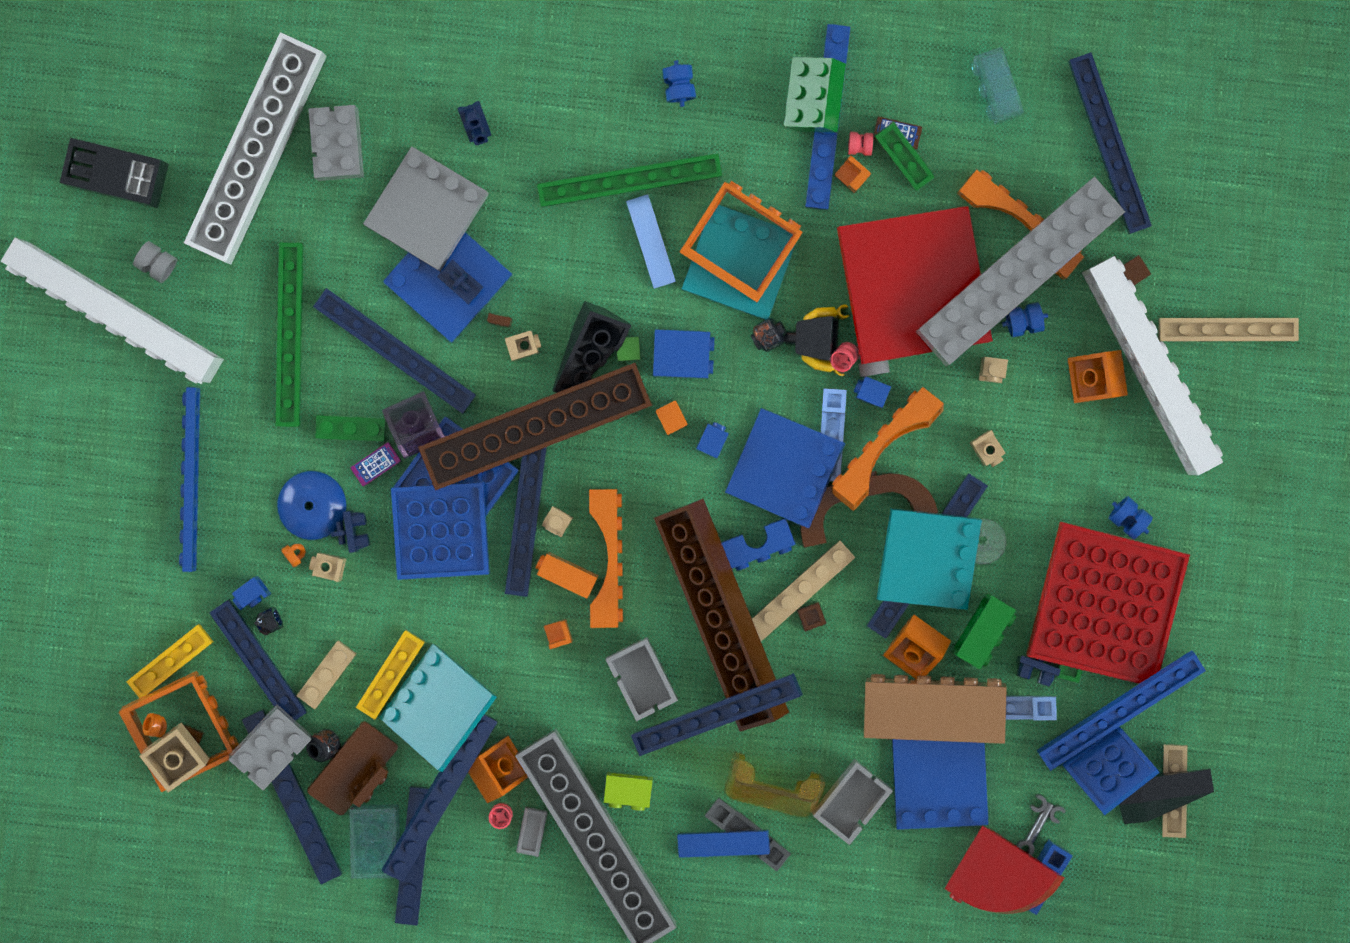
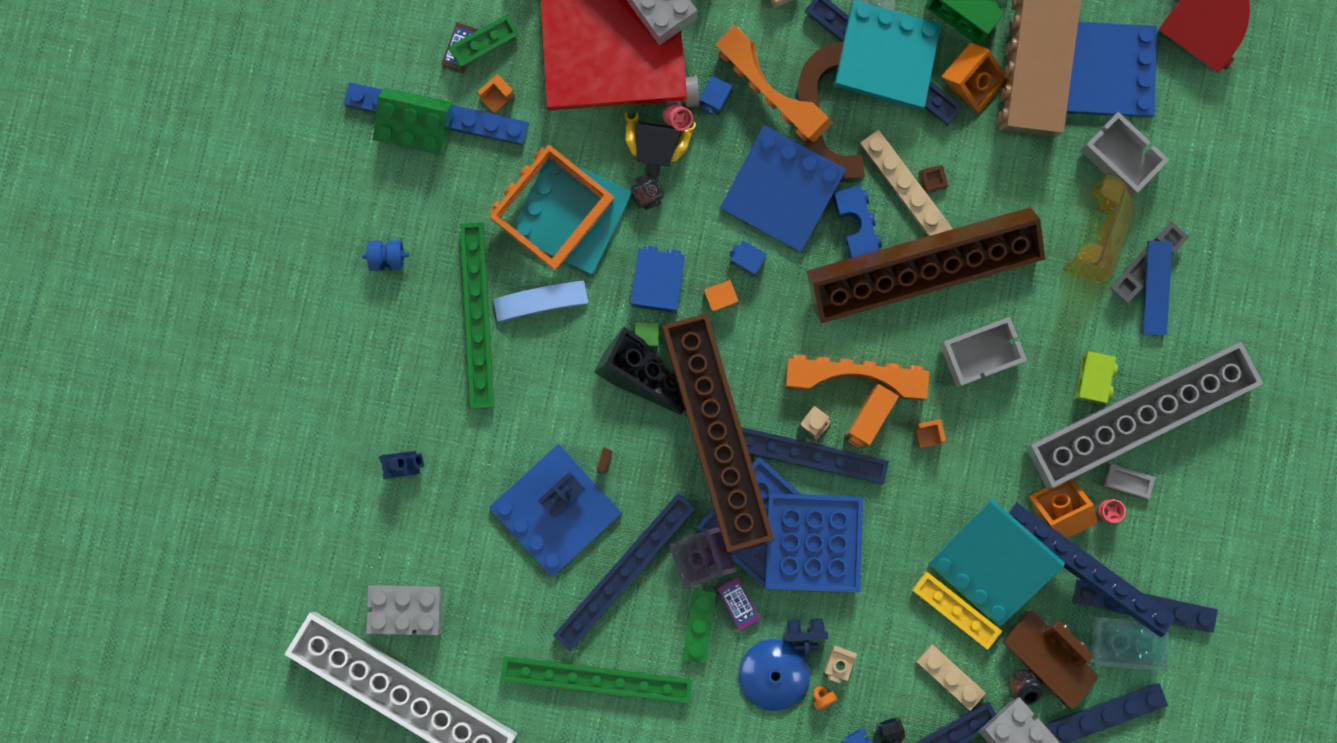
camera: 85 degrees left, 5 degrees down
light grey plate [363,147,489,271] -> none
tan brick [505,330,542,361] -> none
dark blue plate [631,673,803,756] -> none
light blue slope [821,389,847,481] -> none
coral wheel [848,131,873,156] -> none

